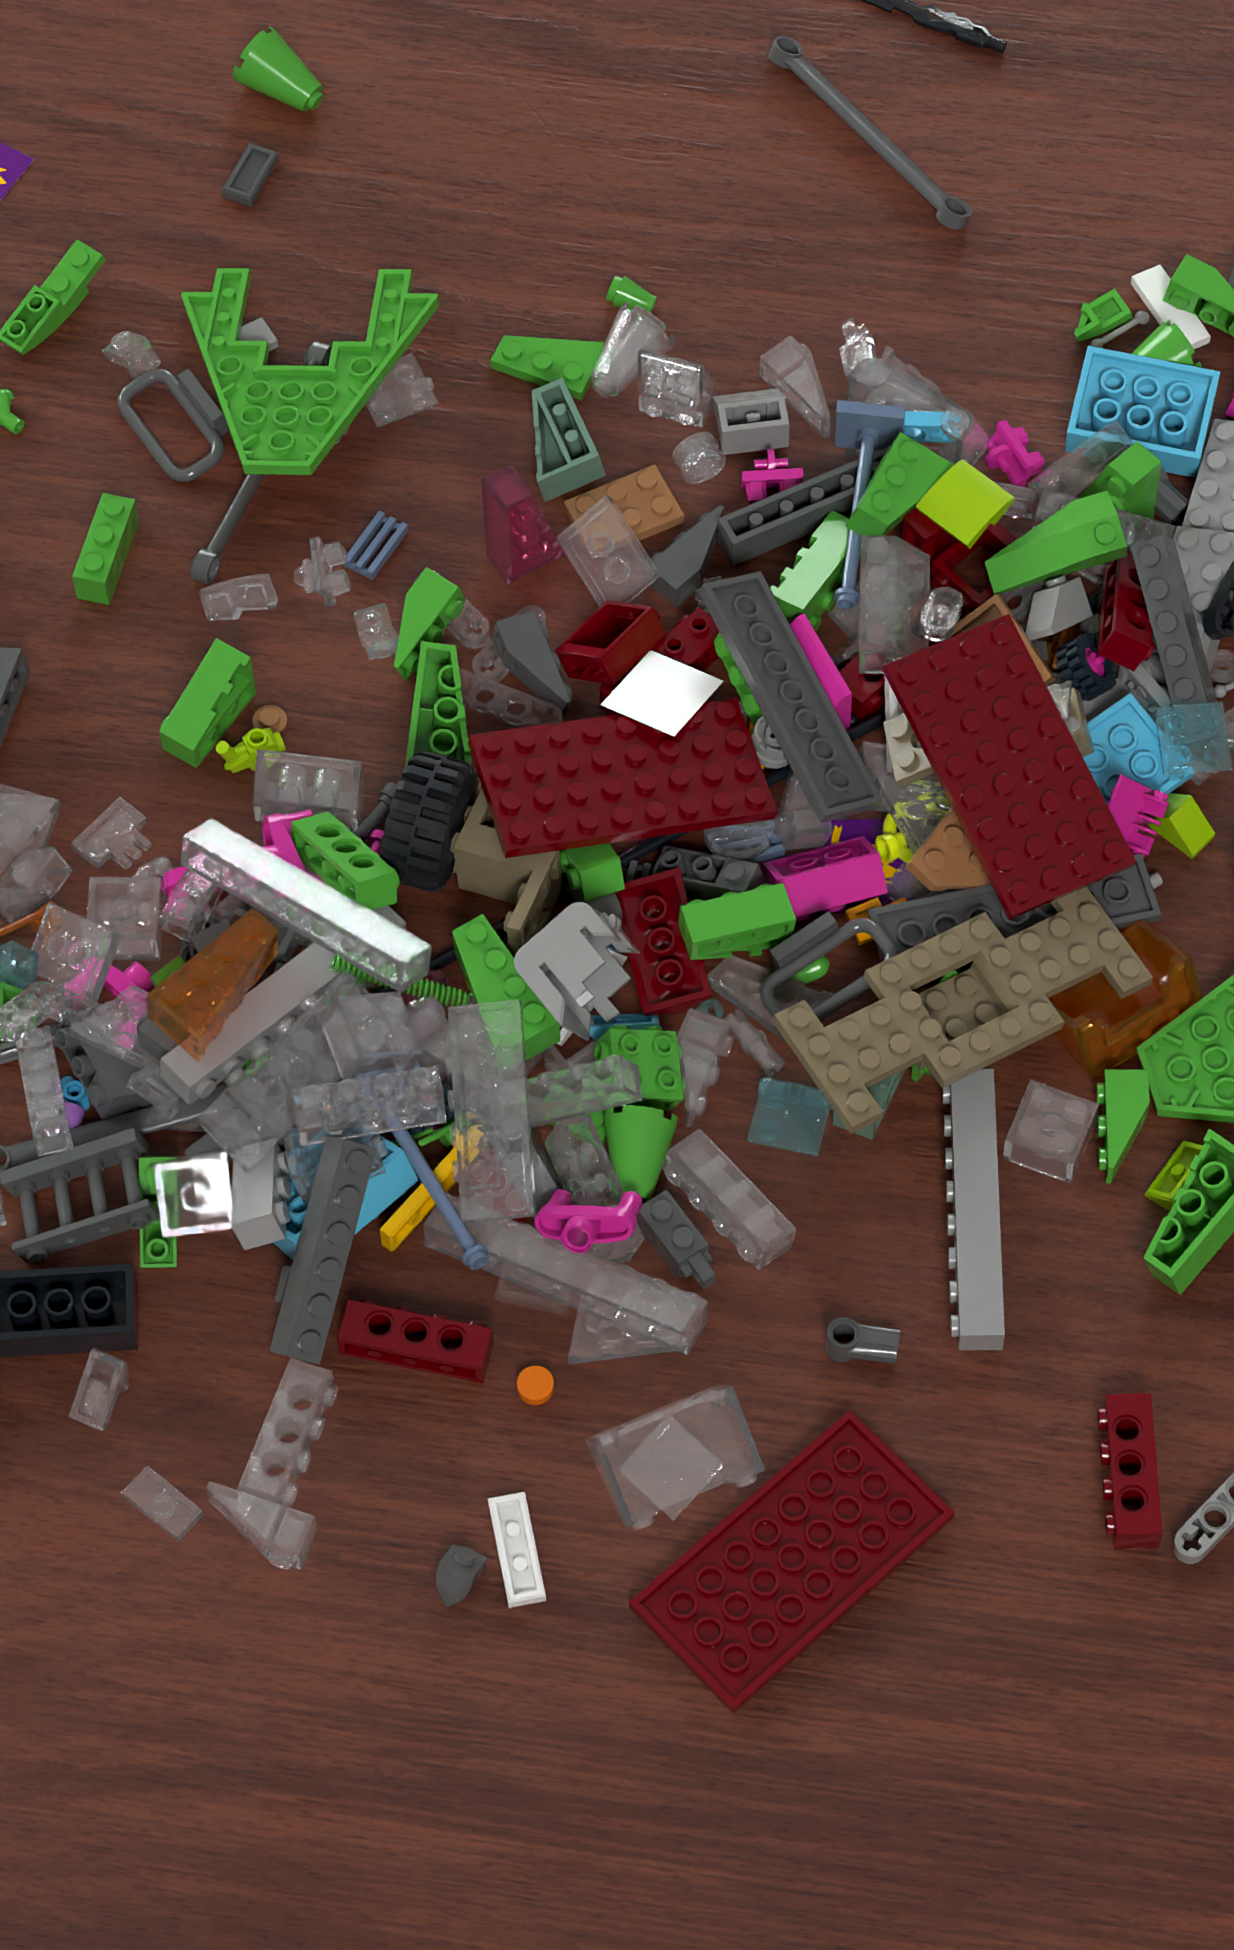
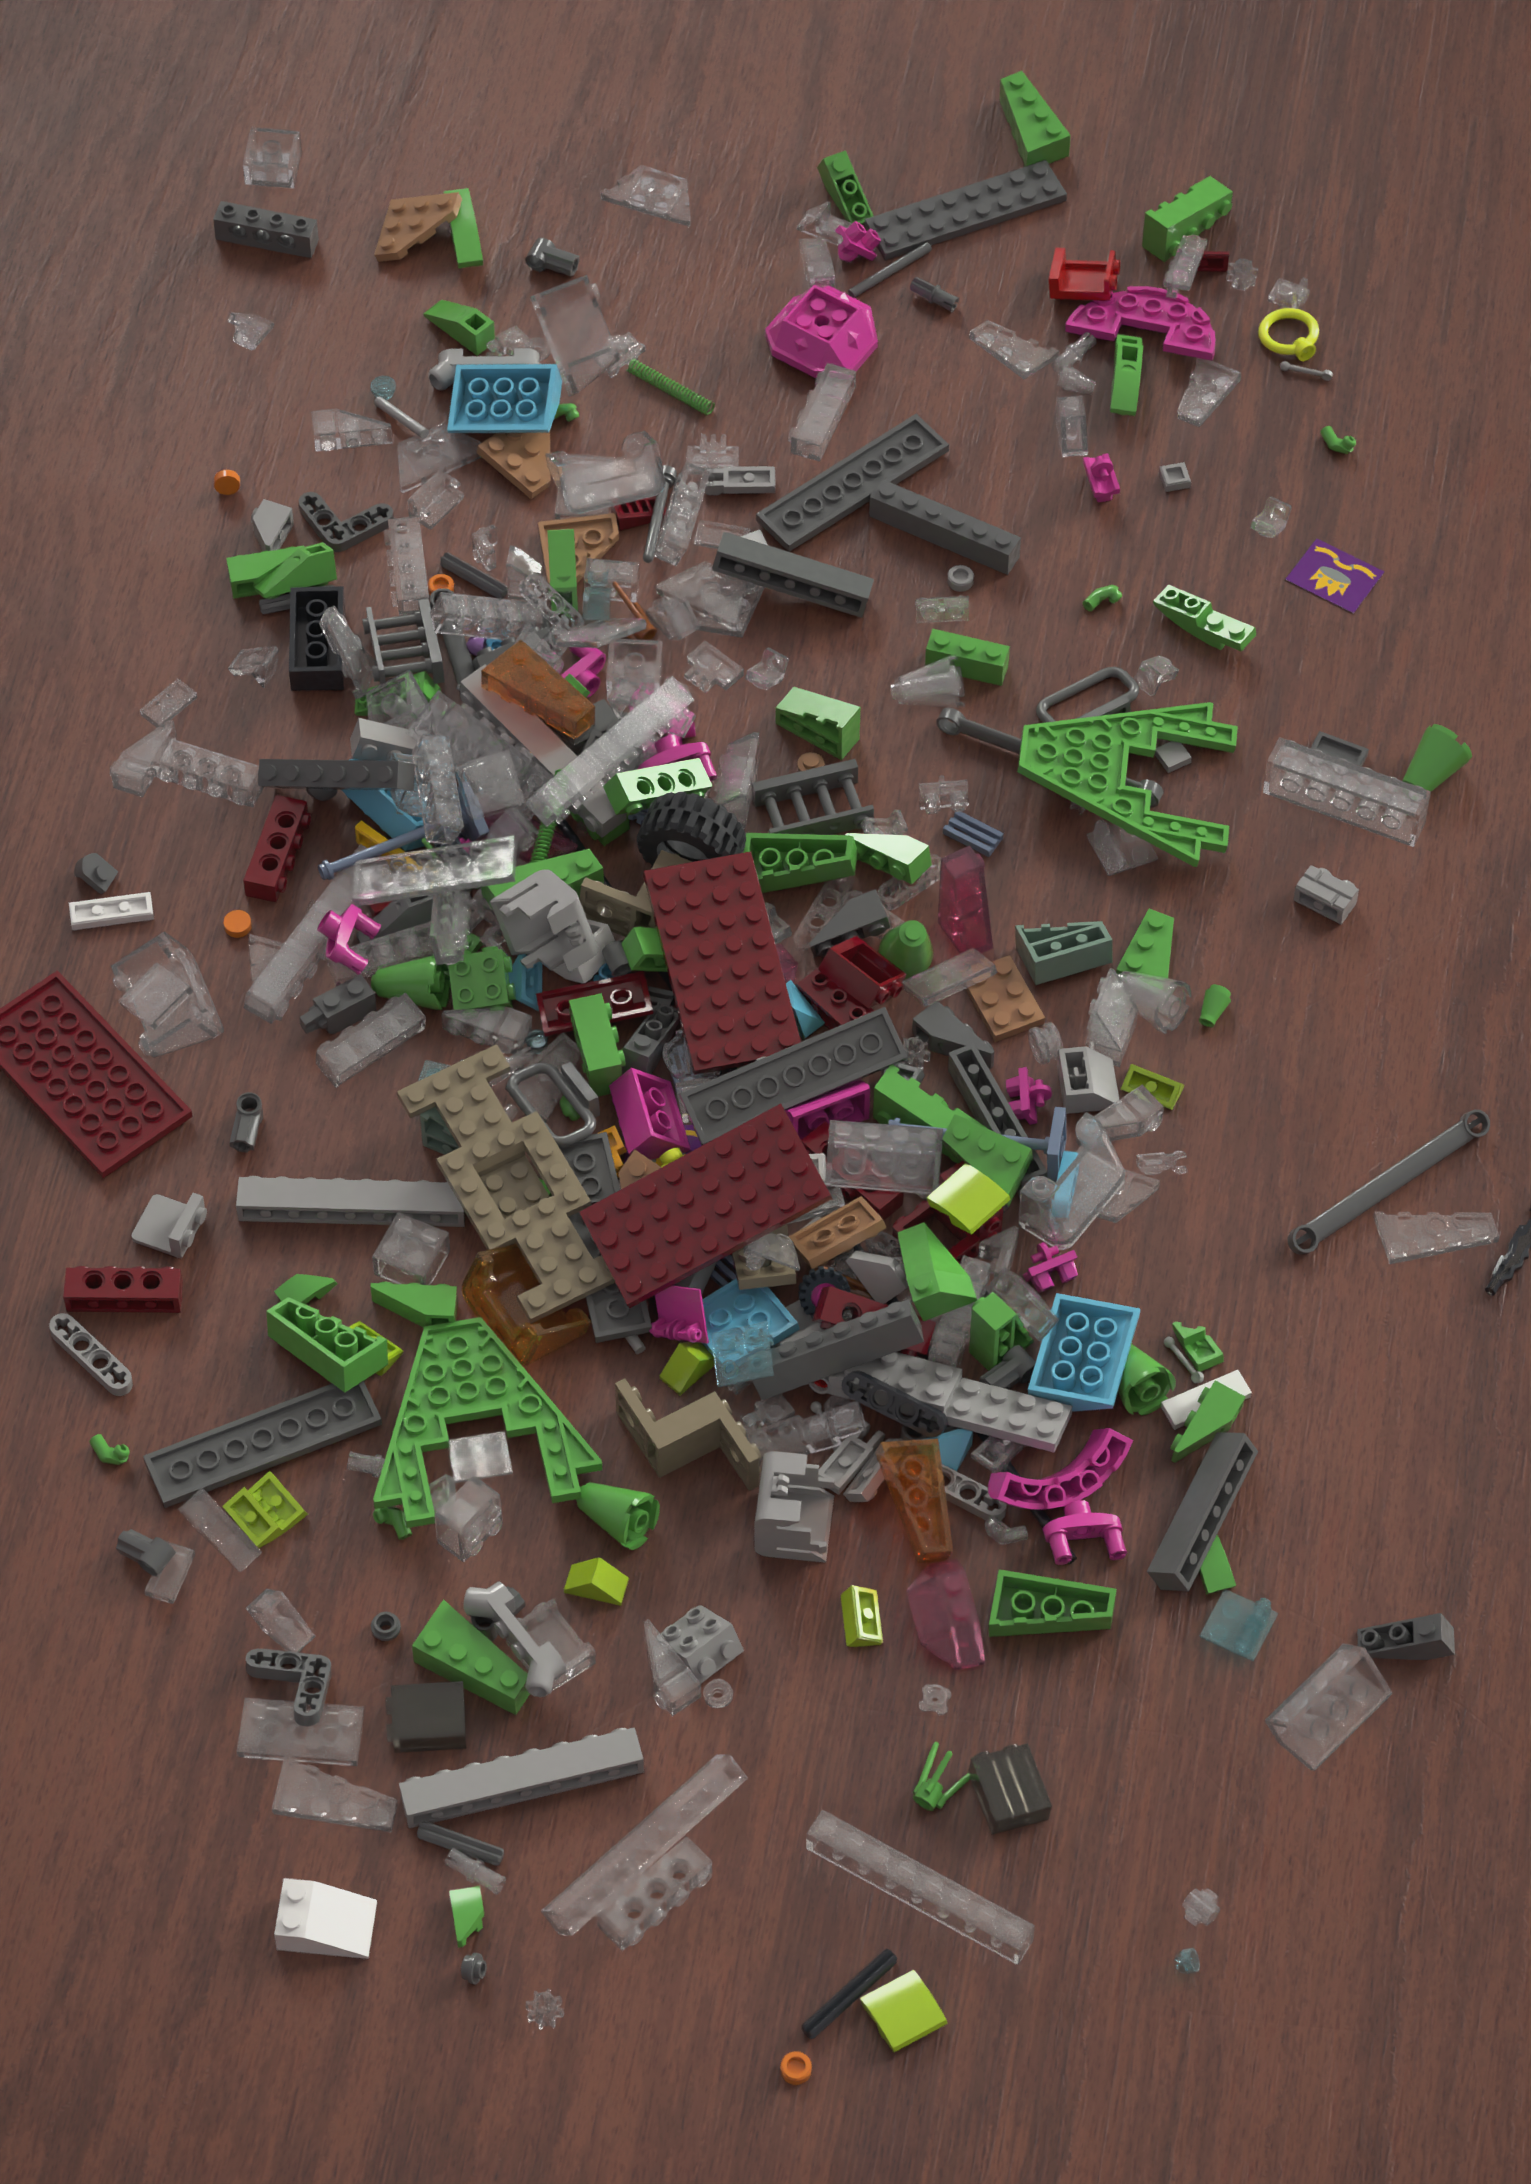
camera: 90 degrees right, 5 degrees down
clear slope [199,574,279,621] -> none
lime piece [216,728,286,773] -> none
white sticker [601,650,723,736] -> none
clear plate [919,587,963,642] -> none
none -> light grey bracket [132,1193,207,1259]
none -> bright green slope [274,1274,338,1304]
none -> clear wing [319,606,376,700]
none -> clear bracket [745,647,789,691]
none -> dark grey fence [752,759,874,835]
none -> bright green cone [878,920,933,980]
none -> clear cone [890,655,965,708]
none -> clear hinge [915,595,969,623]
none -> lime slope [1121,1064,1185,1110]
none -> clear brick [1263,737,1431,847]
none -> light grey brick [1293,865,1359,924]
none -> clear wing [1373,1212,1500,1264]

